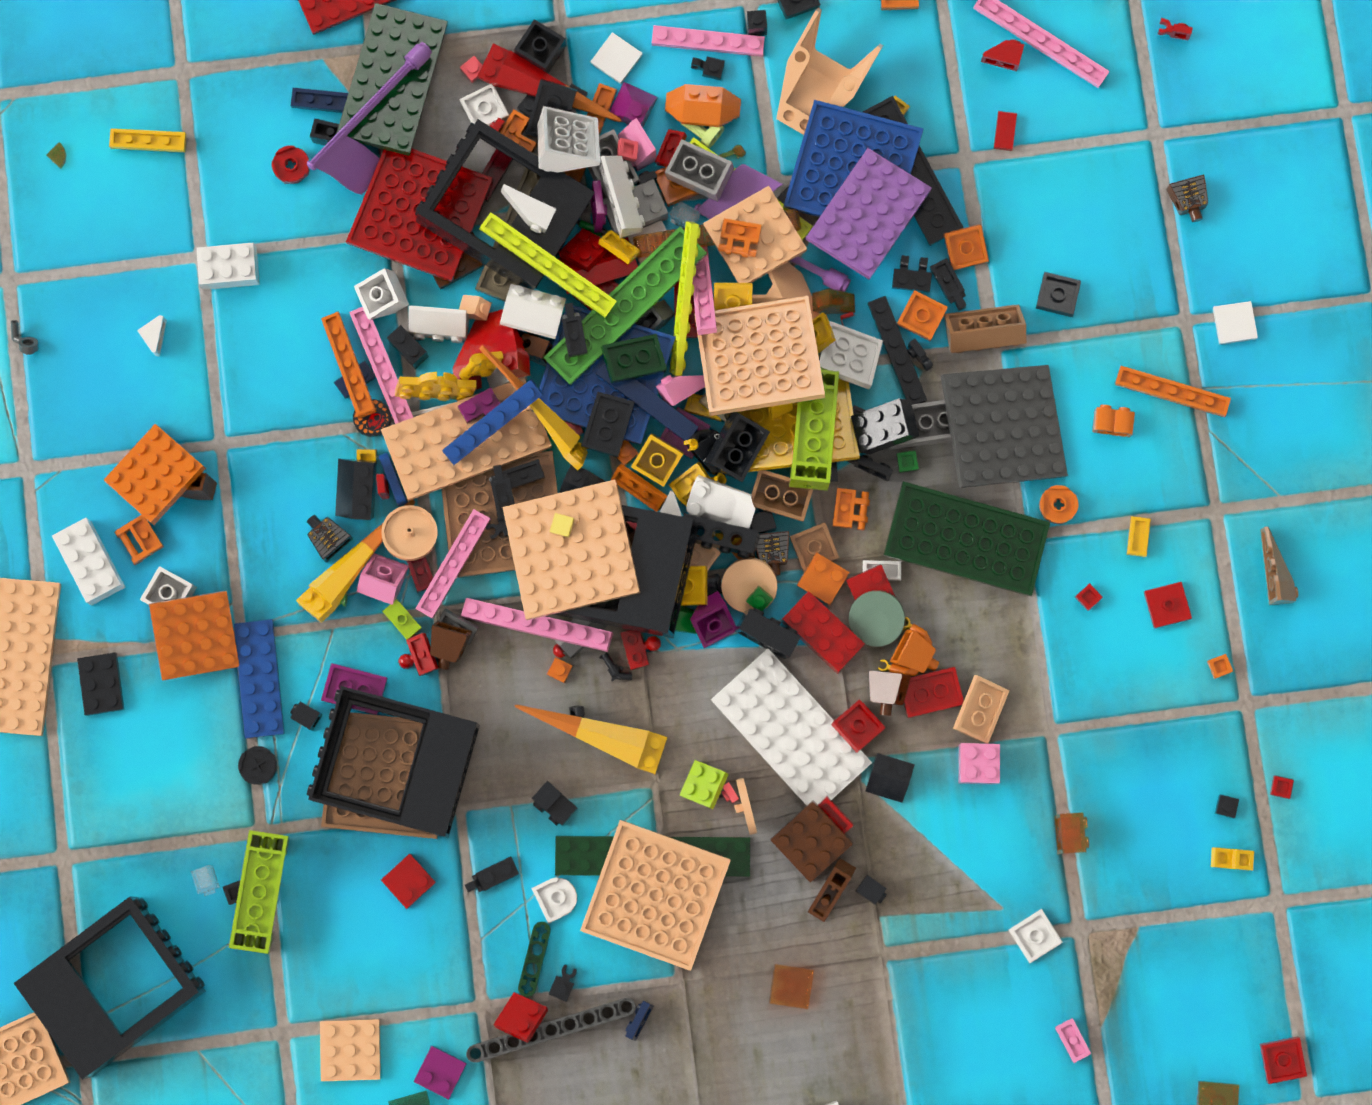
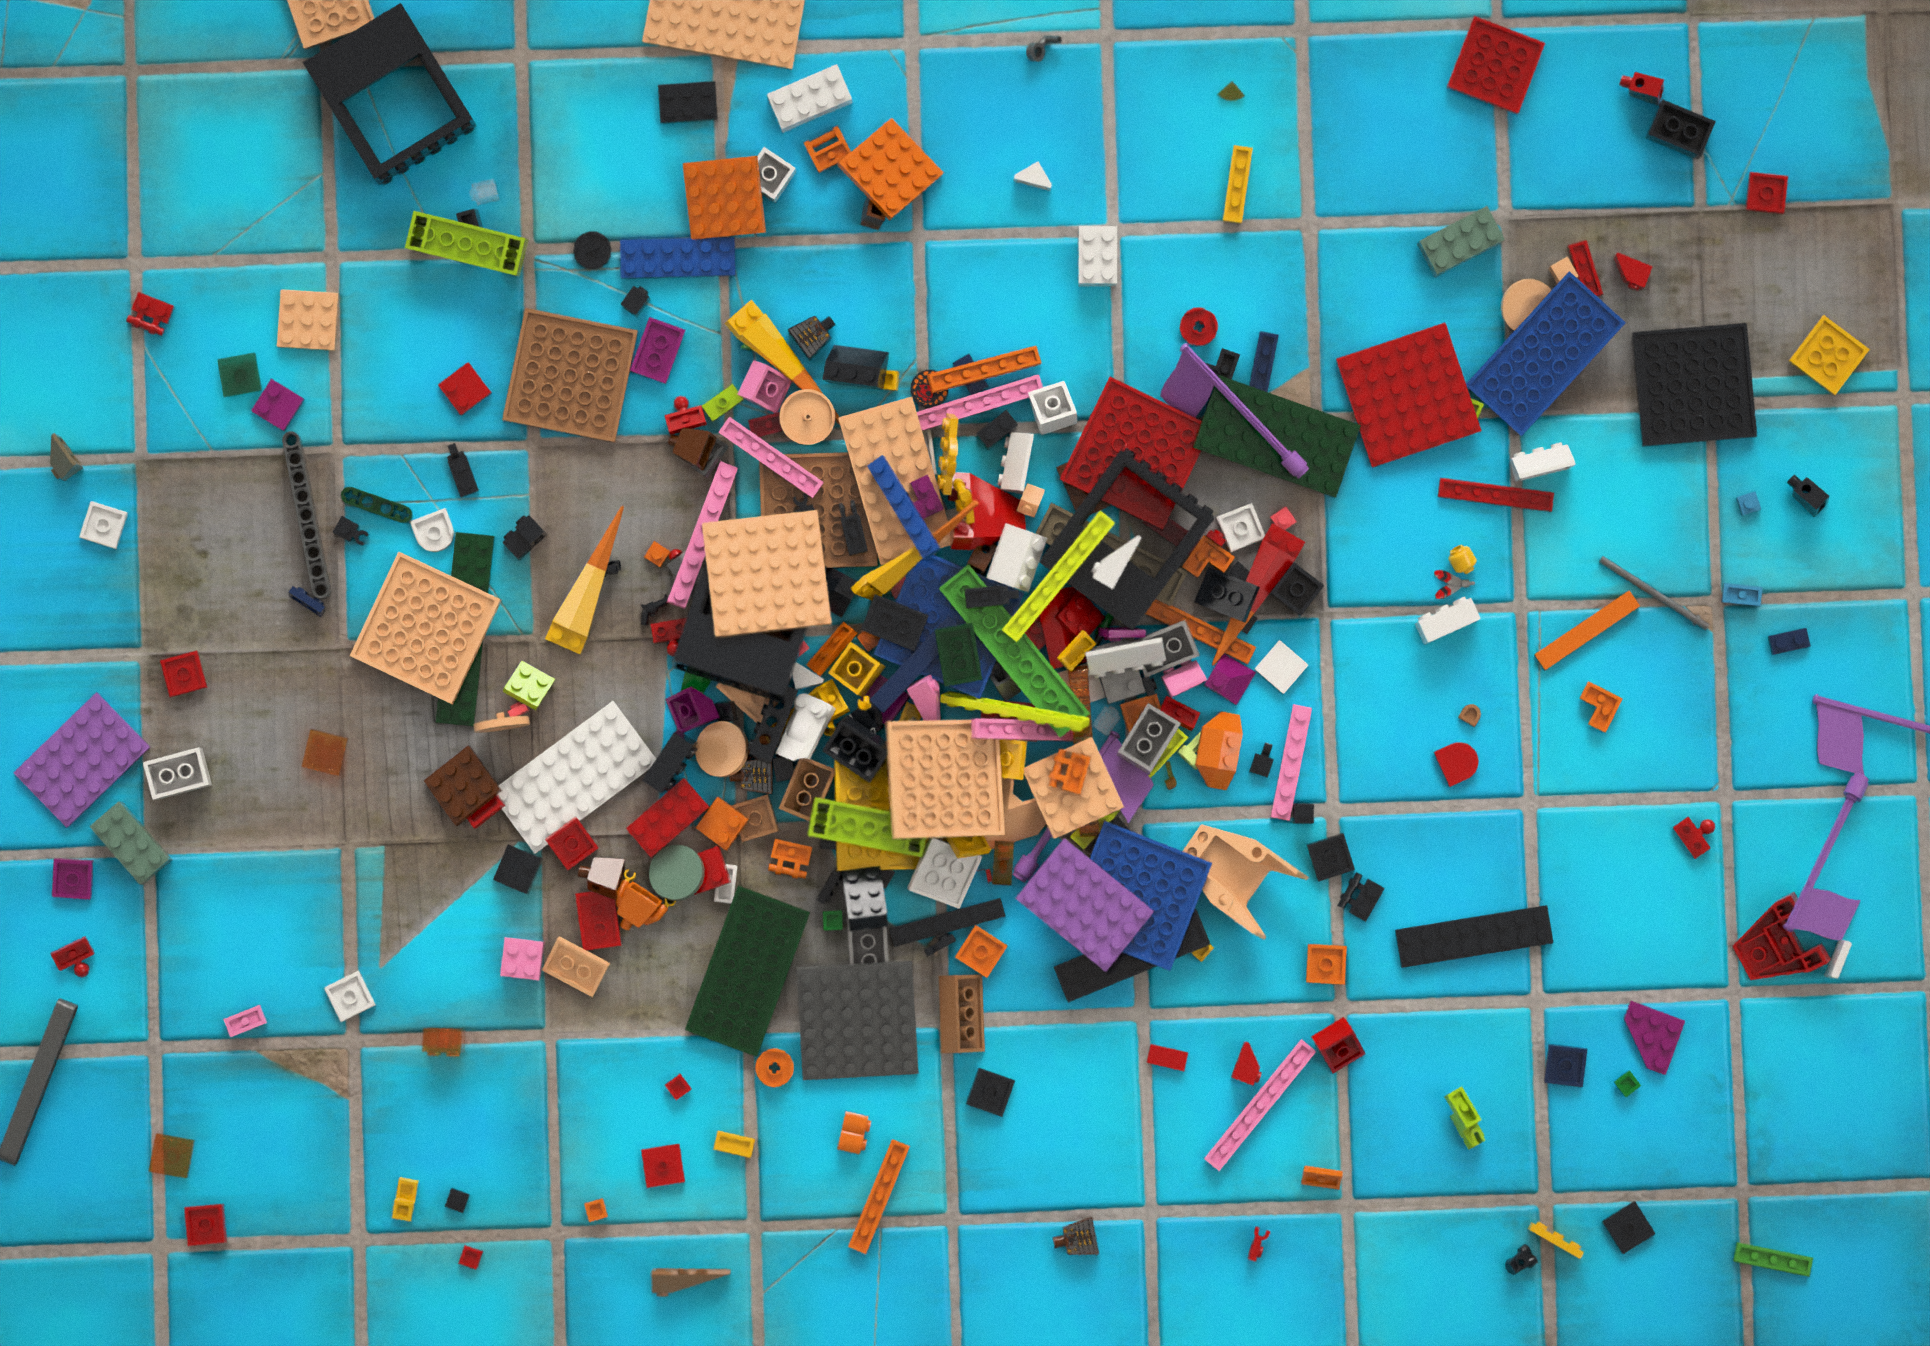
camera: 90 degrees right, 5 degrees up
black panel [307,686,480,838] -> none
red tile [376,474,390,500] -> none
blue beam [379,452,408,506] -> none
black hinge [491,465,515,520] -> none
red plate [494,992,548,1043] -> none
white slope [537,106,600,173] -> none
light yellow tile [549,513,575,538] -> none
coral plate [617,138,638,162] -> none
yellow plate [681,566,707,606] -> none
green plate [746,586,773,611] -> none
reddish brown slope [808,858,856,922] -> none
black brick [855,875,887,905] -> none
black plate [892,255,932,293] -> none
black hinge [930,258,966,311] -> none
orange plate [943,224,989,270] -> none
white tile [1213,301,1258,345] -> none

